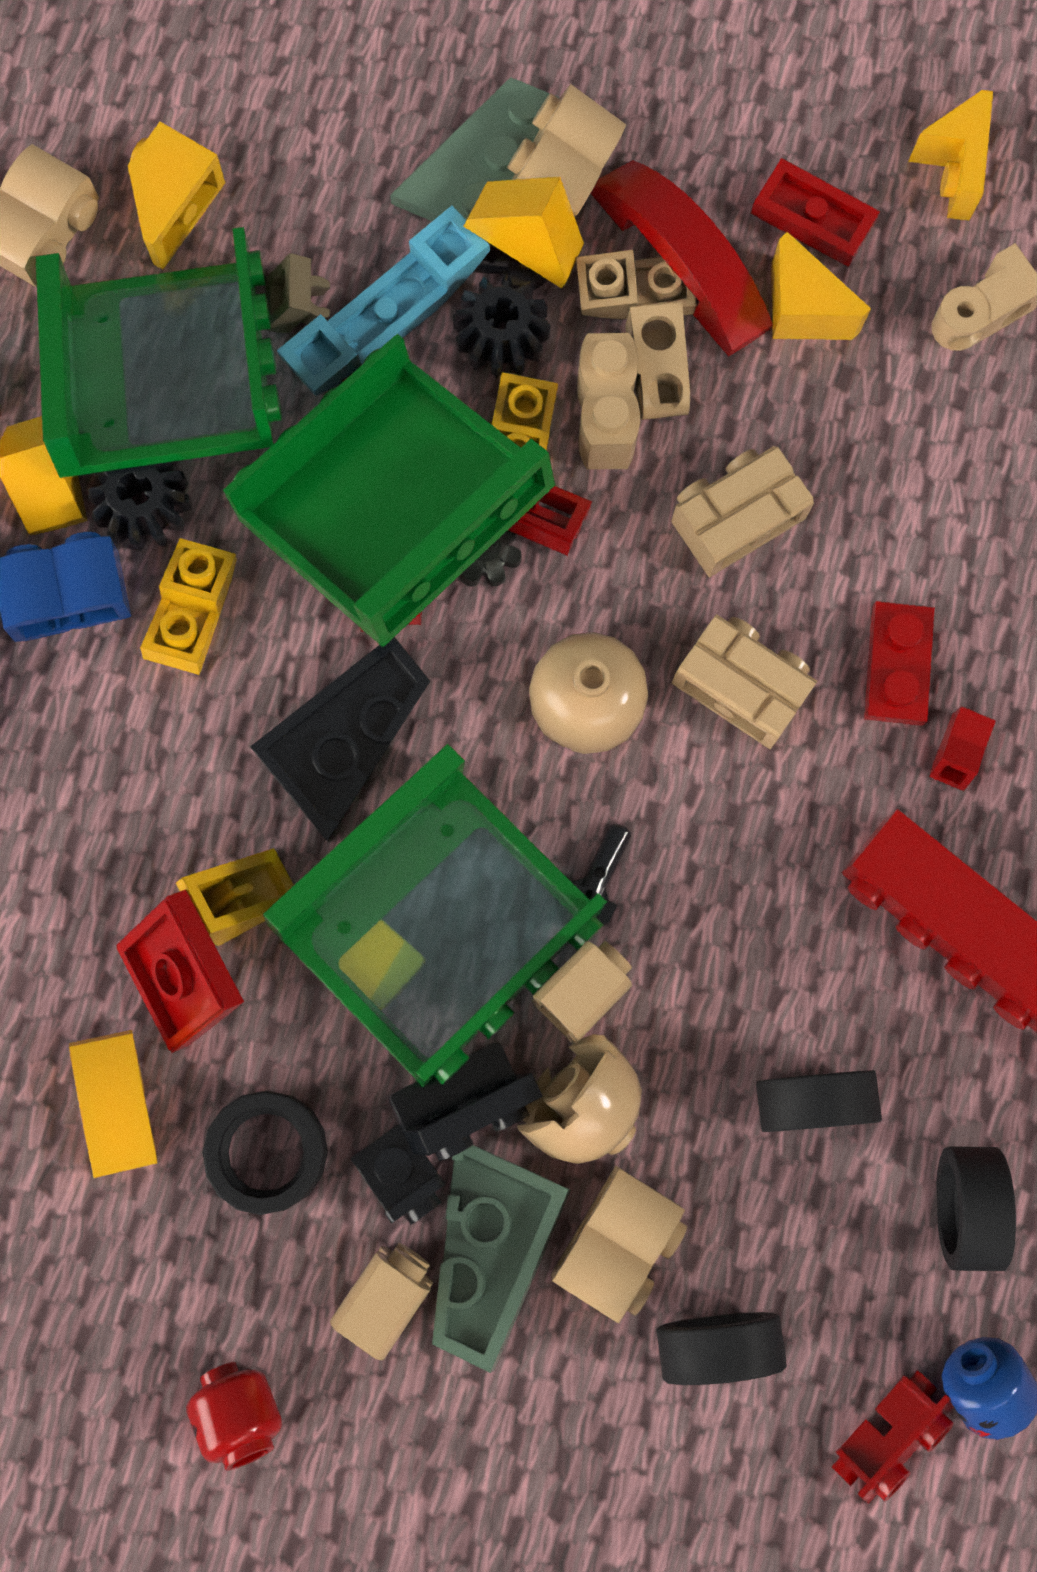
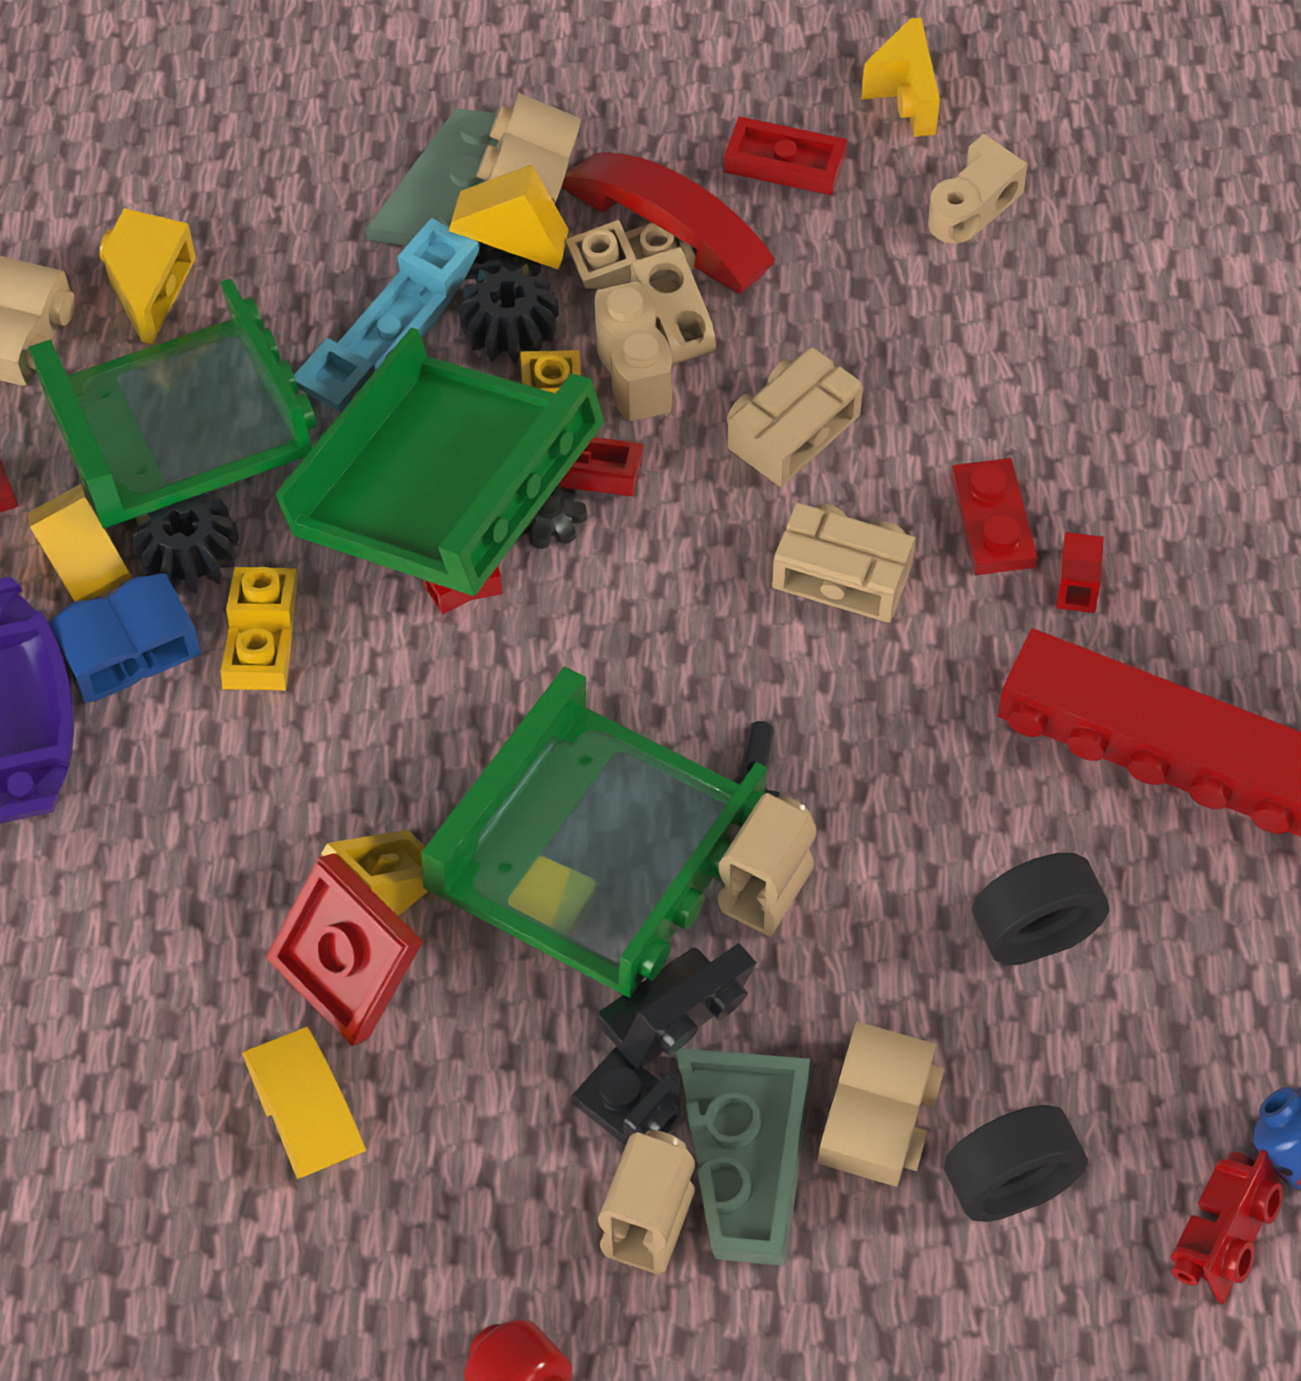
camera: 10 degrees left, 20 degrees down
black tyre [202,1091,328,1215] -> none
black wing [250,637,430,841] -> none
dark tan tile [266,253,330,333] -> none
tan cylinder [517,1034,642,1164] -> none
tan cylinder [529,632,649,754] -> none
yellow slope [771,232,871,340] -> none
black tyre [936,1146,1016,1271] -> none

